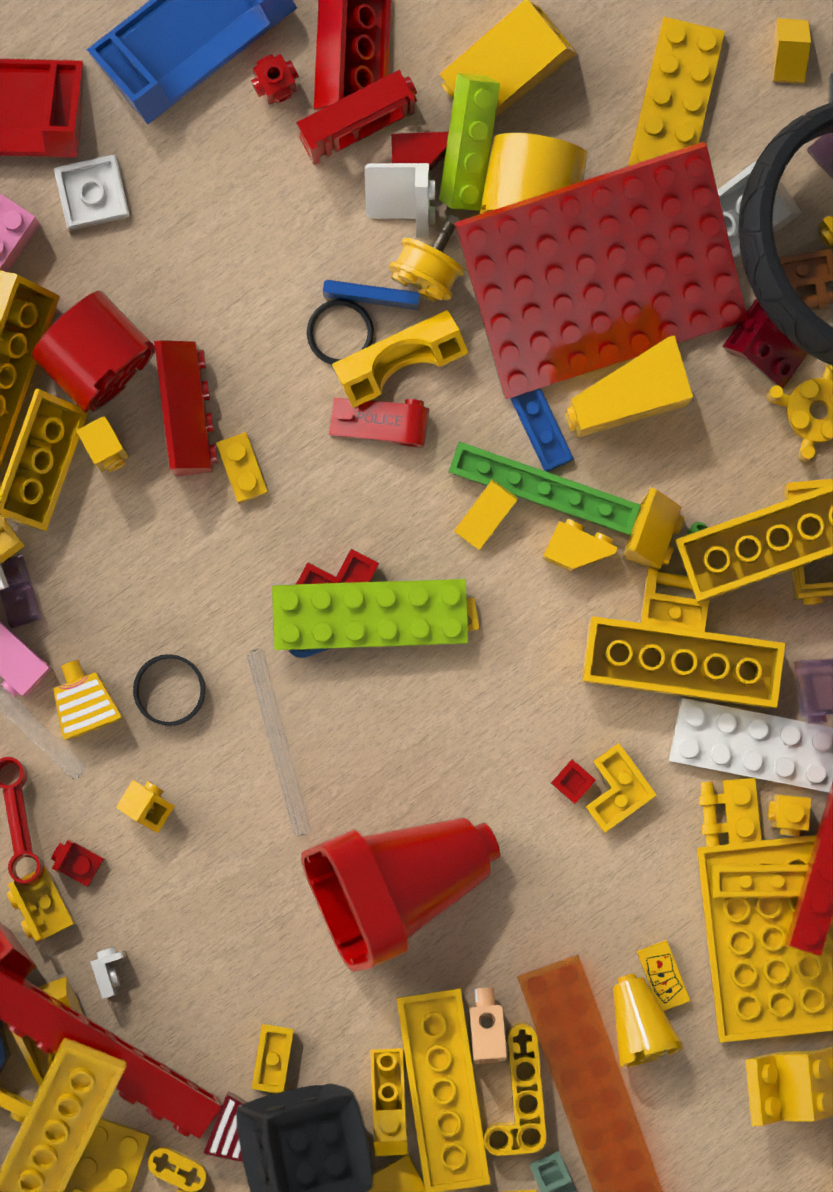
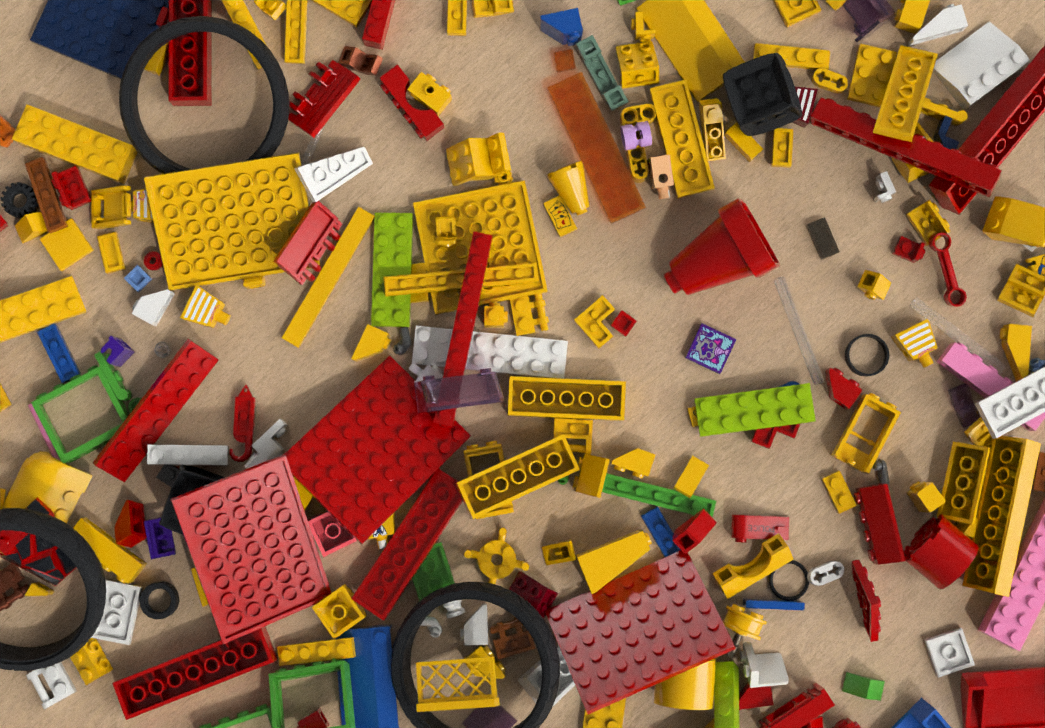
camera: 170 degrees right, 0 degrees up
none -> yellow plate [494,171,513,185]
none -> yellow slope [542,539,576,565]
none -> lavender wheel [620,121,652,151]
none -> red slope [672,508,717,554]
none -> tile [685,323,736,374]
none -> yellow slope [724,123,763,162]
none -> clear smoke tile [806,217,840,260]
none -> white beam [807,561,844,586]
none -> red slope [825,367,862,410]
none -> yellow door [831,393,901,474]
none -> bright green slope [842,672,885,701]
none -> red plate [852,559,881,642]
none -> dark grey arm [873,459,890,484]
none -> yellow slope [956,518,978,538]

